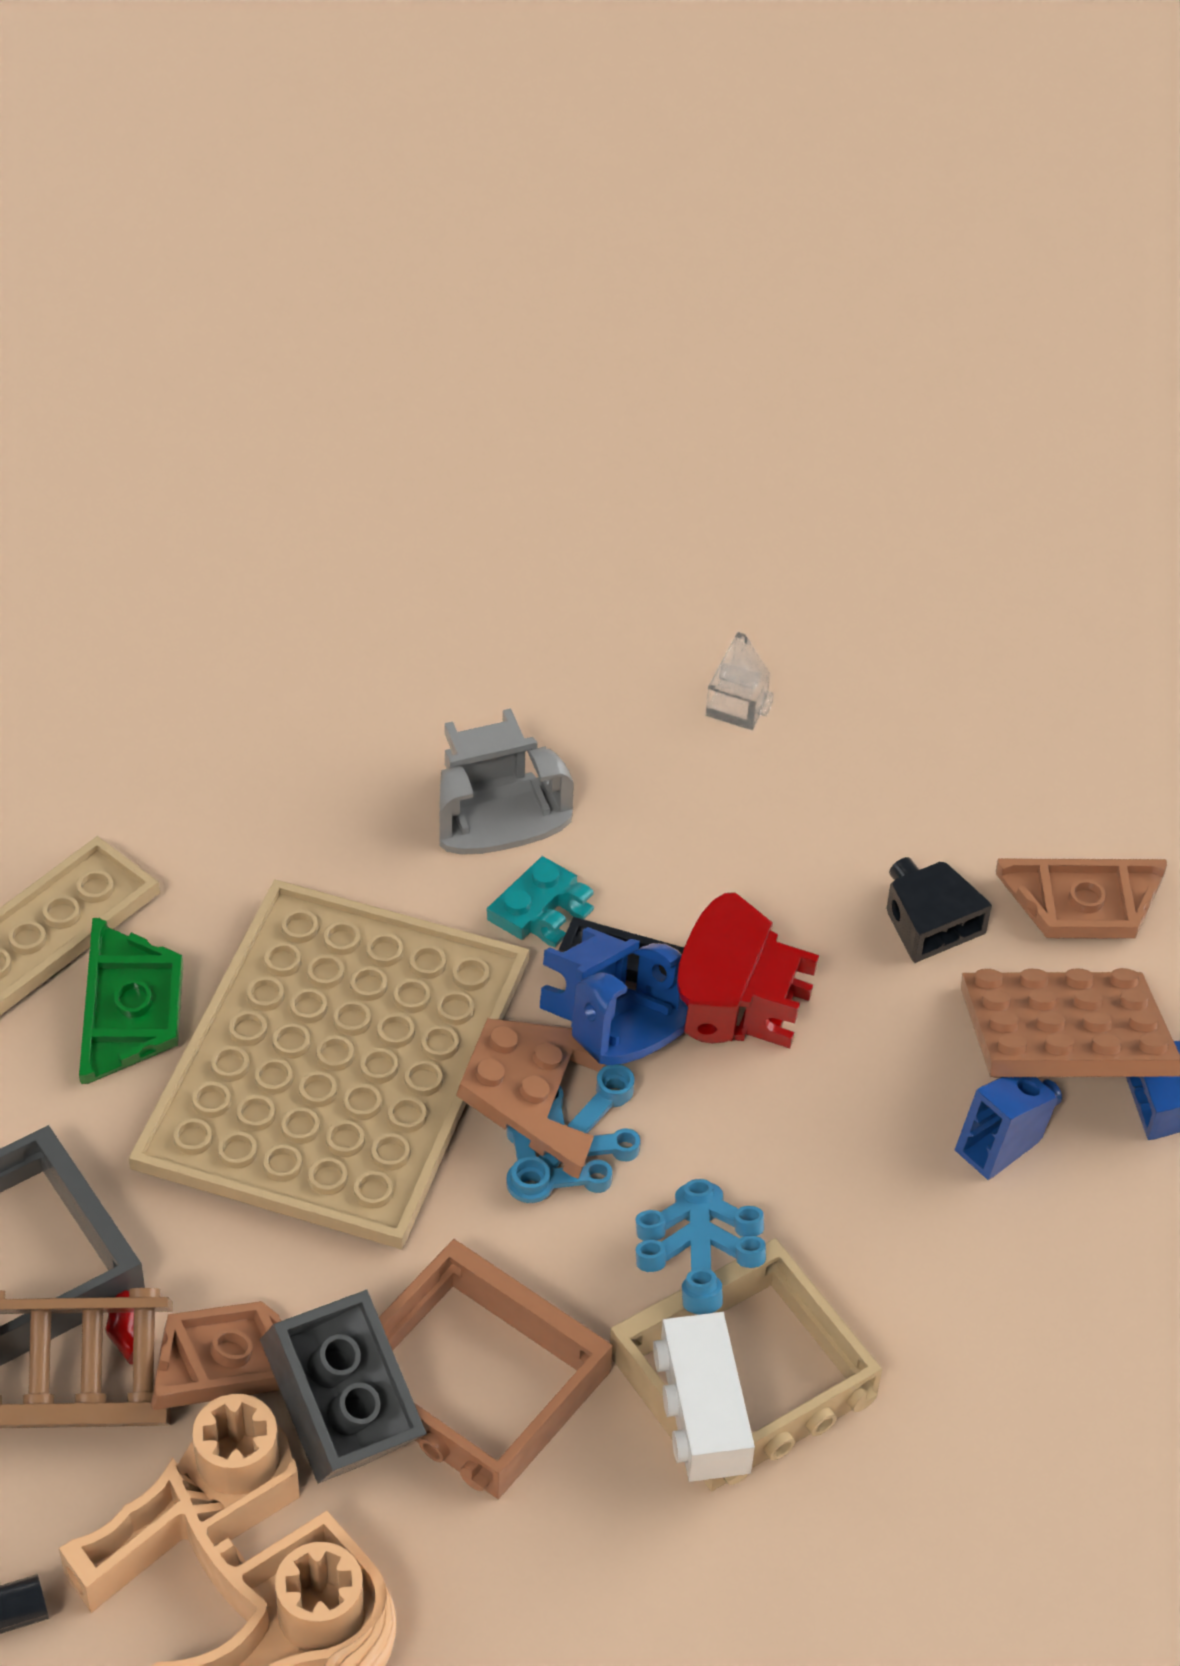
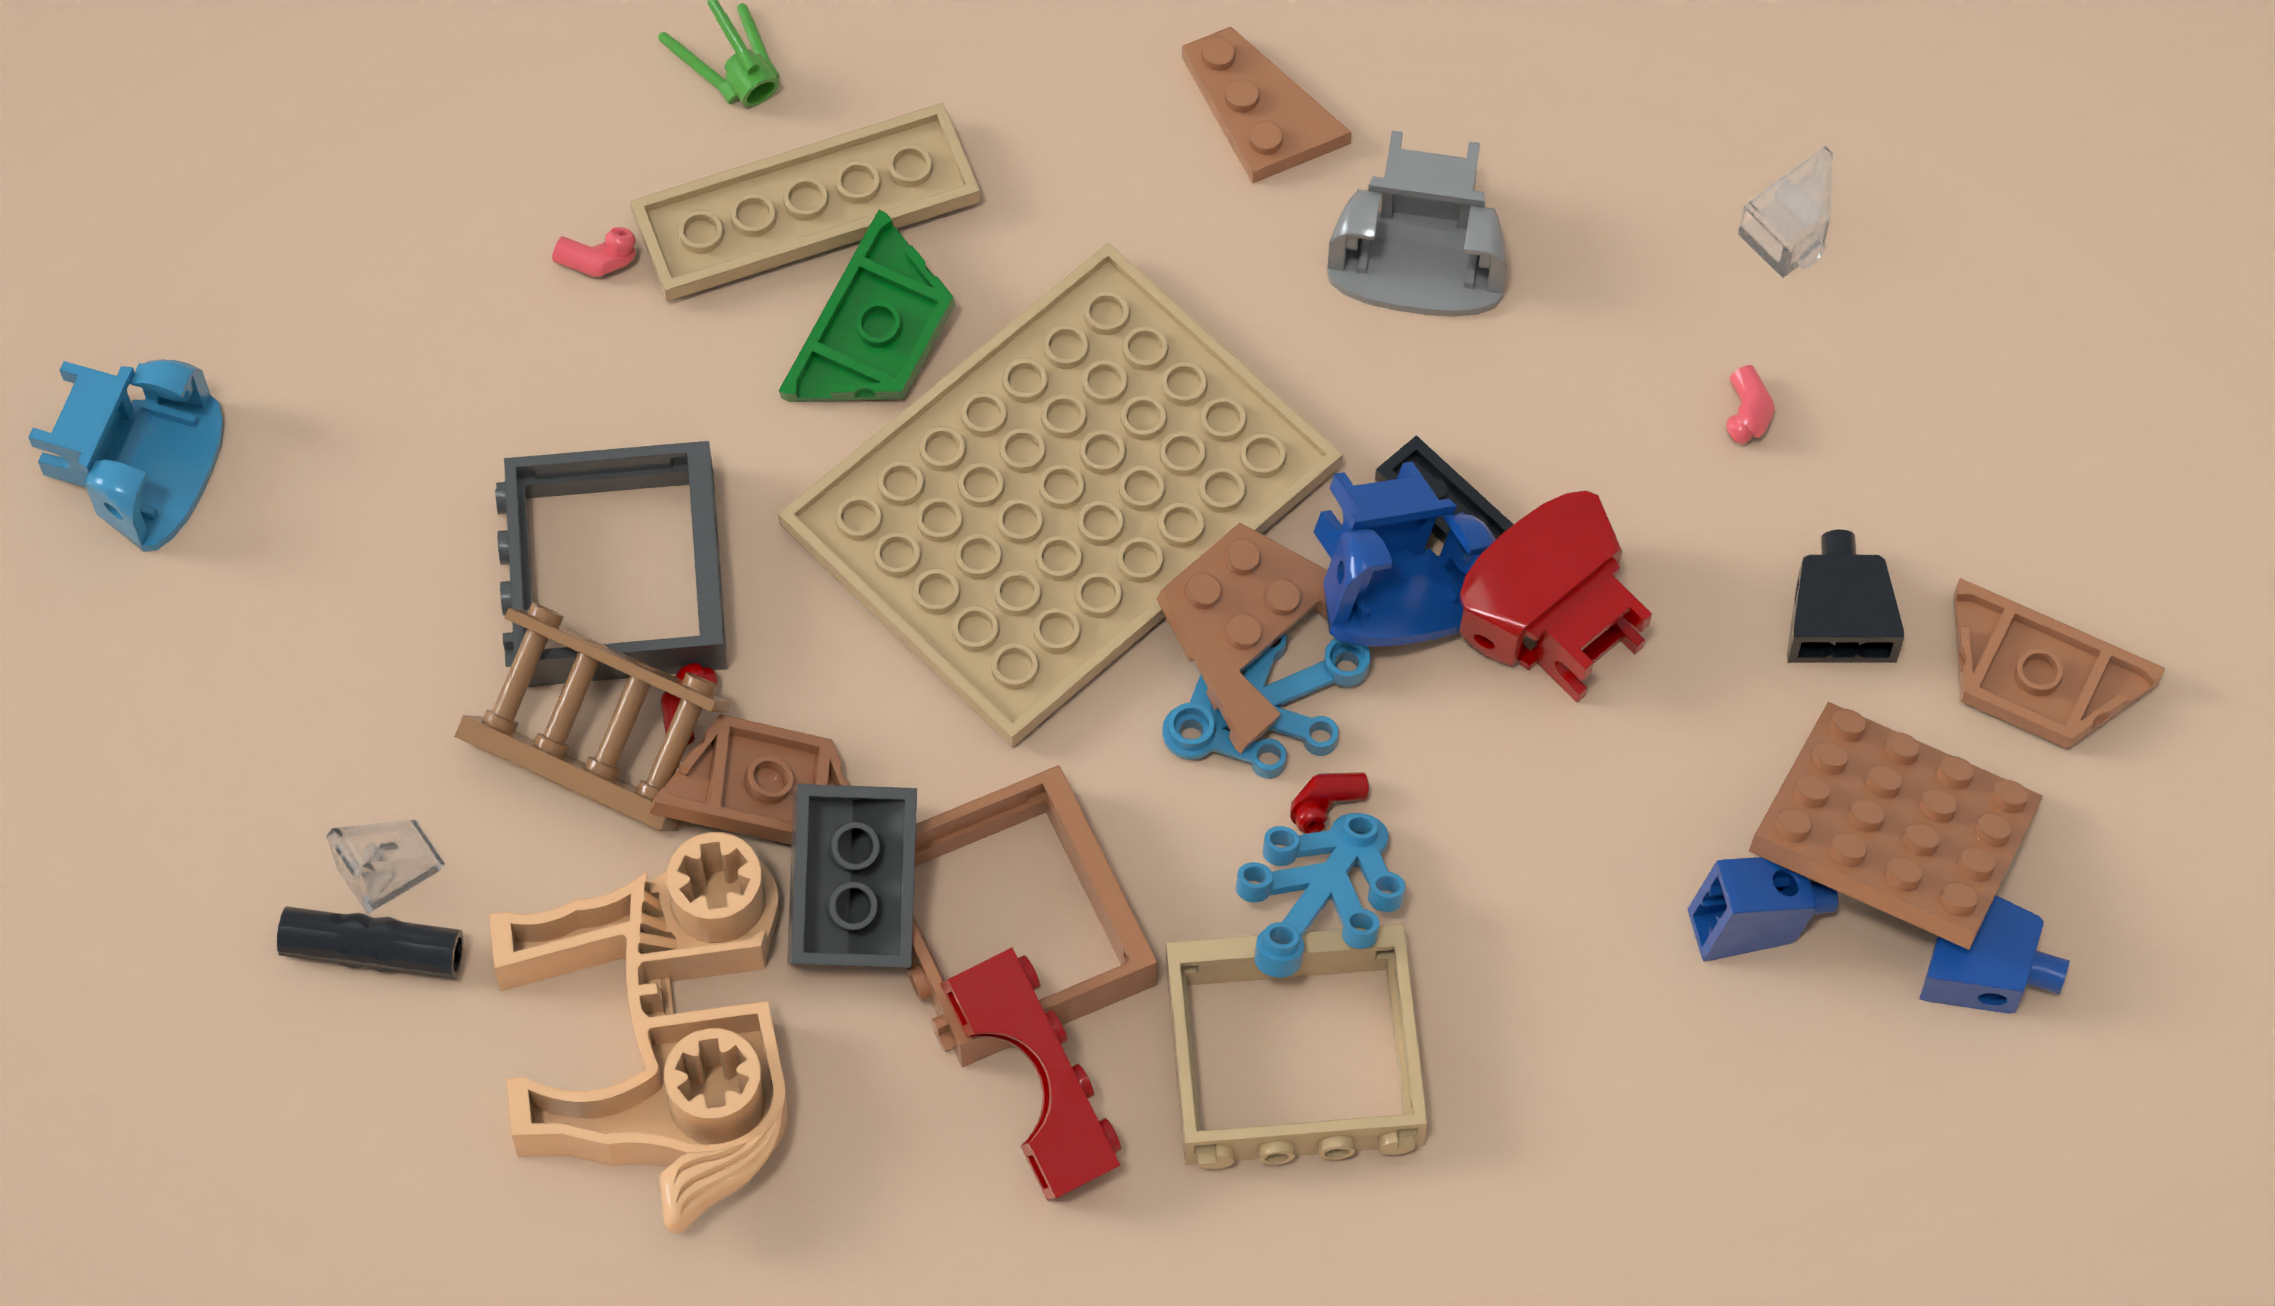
camera: 30 degrees right, 15 degrees up
teal plate [487,856,594,947] -> none
white brick [653,1312,755,1482] -> none
none -> red arch [940,947,1122,1200]
none -> nougat wing [1182,27,1352,184]
none -> red arm [1290,772,1369,834]
none -> coral arm [1726,365,1775,444]

